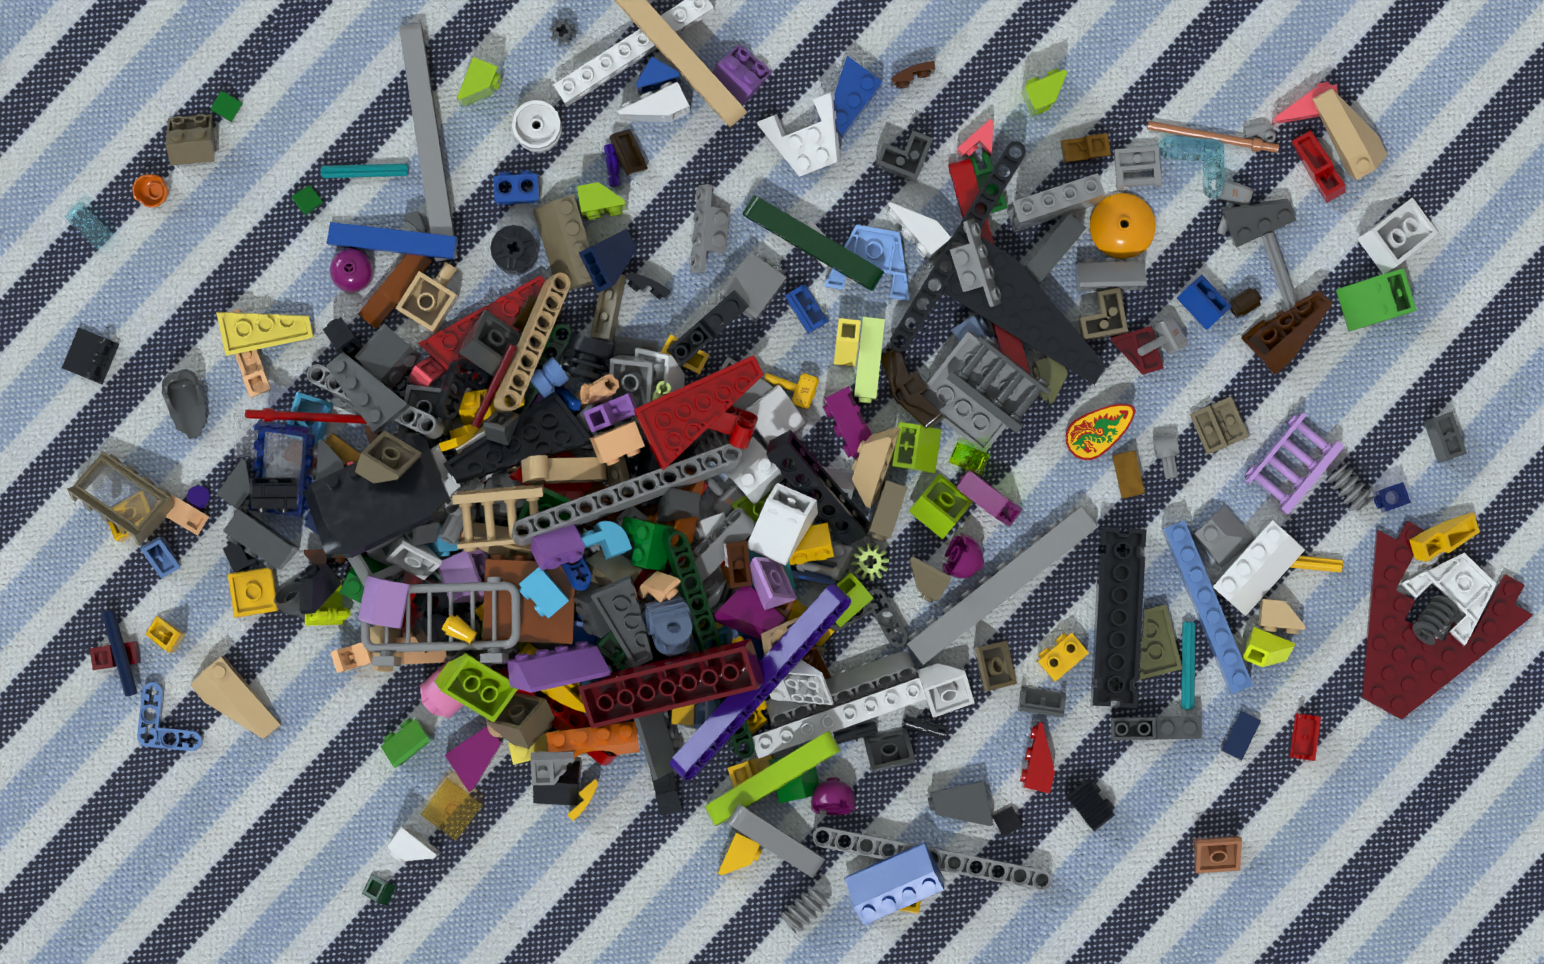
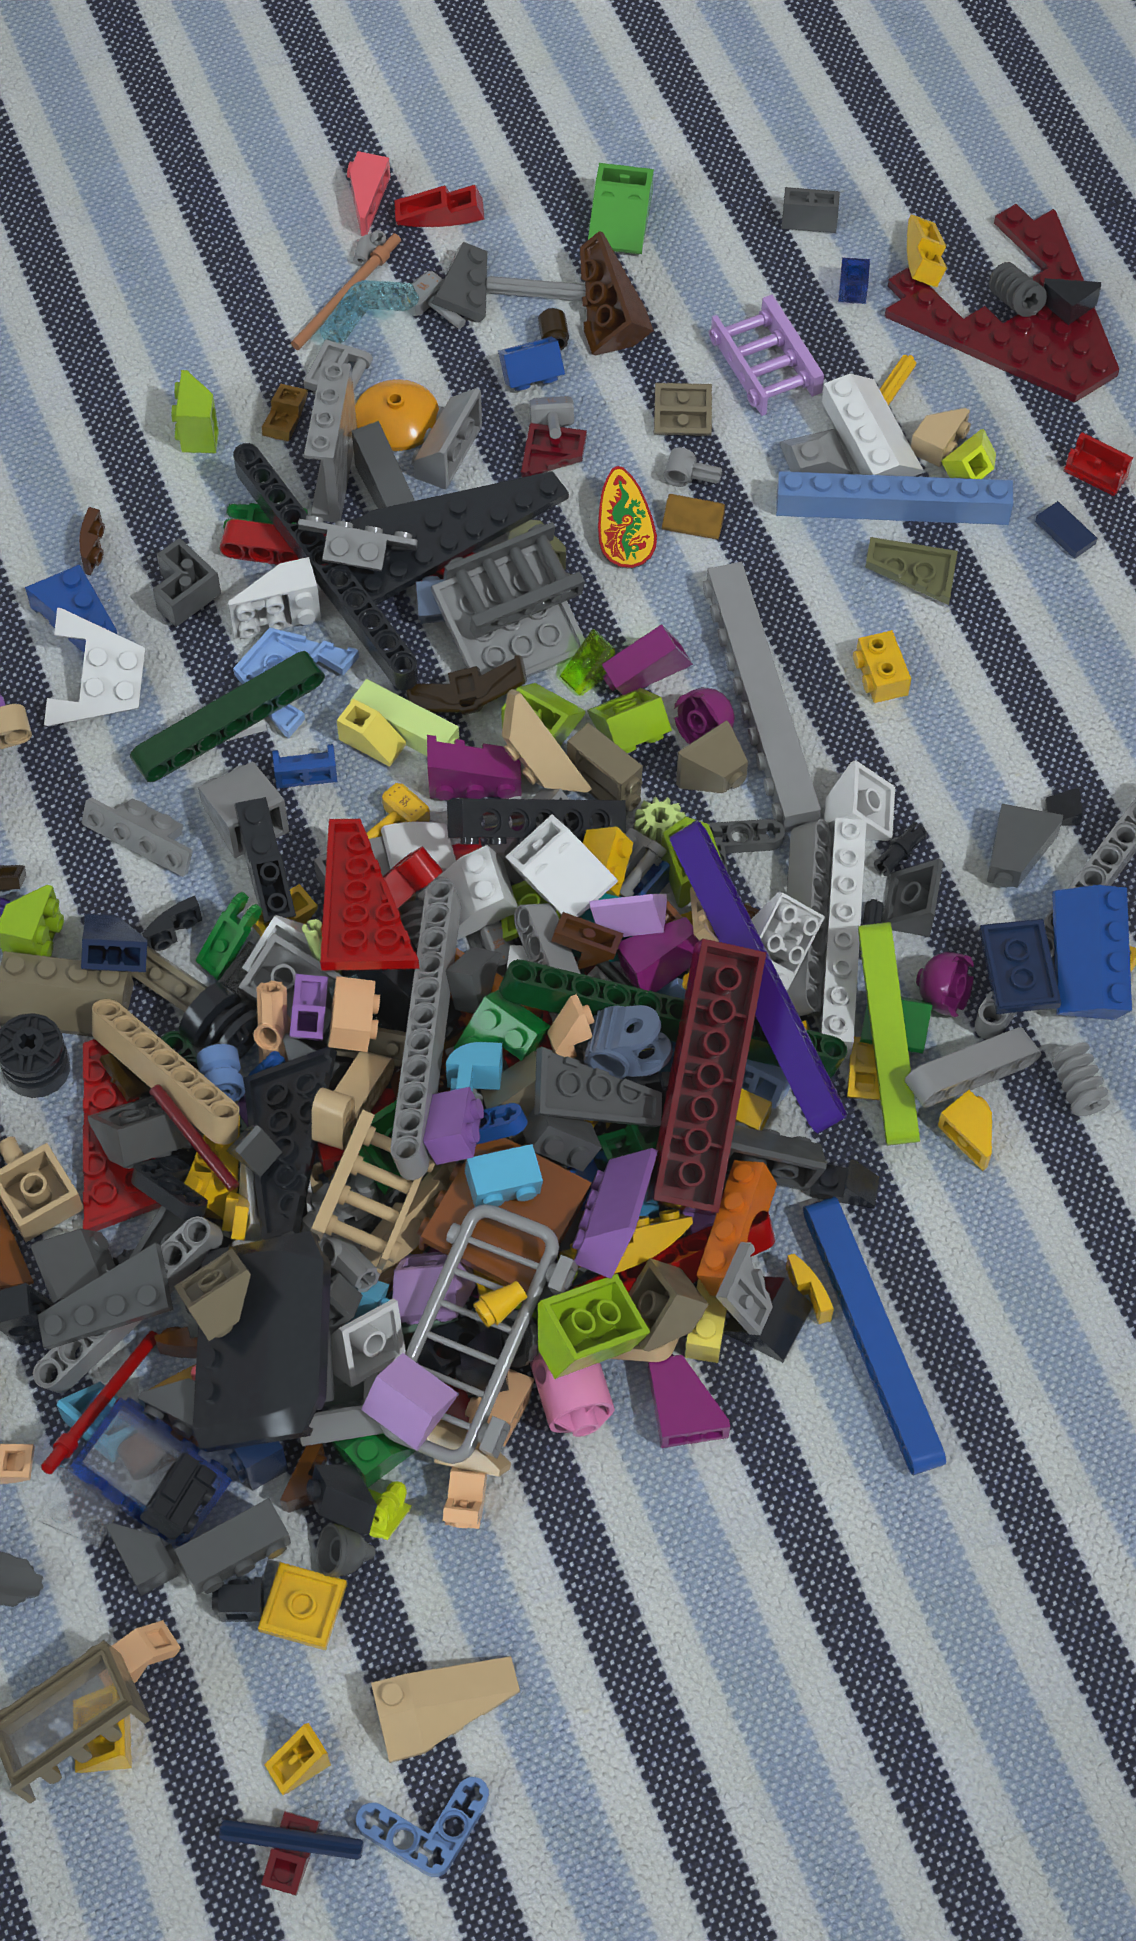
camera: 65 degrees left, 25 degrees down
medium blue slope [140,537,181,578] -> none
dark purple tile [187,486,210,509] -> none
dark green slope [362,874,396,905] -> none
bright green slope [380,718,434,768] -> none
white slope [387,825,441,861] -> none
coral slope [409,356,447,387] -> none
clear yellow plate [420,778,483,841] -> none
coral slope [956,119,993,157] -> none
dark tan slope [973,641,1017,692] -> none
dark grey hinge [1018,687,1066,718] -> none
red slope [1020,722,1055,794] -> none
black brick [1065,779,1115,831] -> none
dark tan brick [1078,288,1128,341] -> none
black brick [1090,527,1147,708] -> none
dark grey slope [1111,716,1203,740] -> none
teal axle [1181,622,1196,710] -> none
tan wedge [1312,89,1387,180] -> none
light grey piece [1327,463,1375,511] -> none
white slope [1357,197,1438,274] -> none
white wing [1401,553,1497,646] -> none
none -> green hinge [196,892,263,980]
none -> blue beam [803,1196,946,1476]
none -> dark blue tile [979,919,1061,1014]
none -> black slope [1043,278,1101,325]

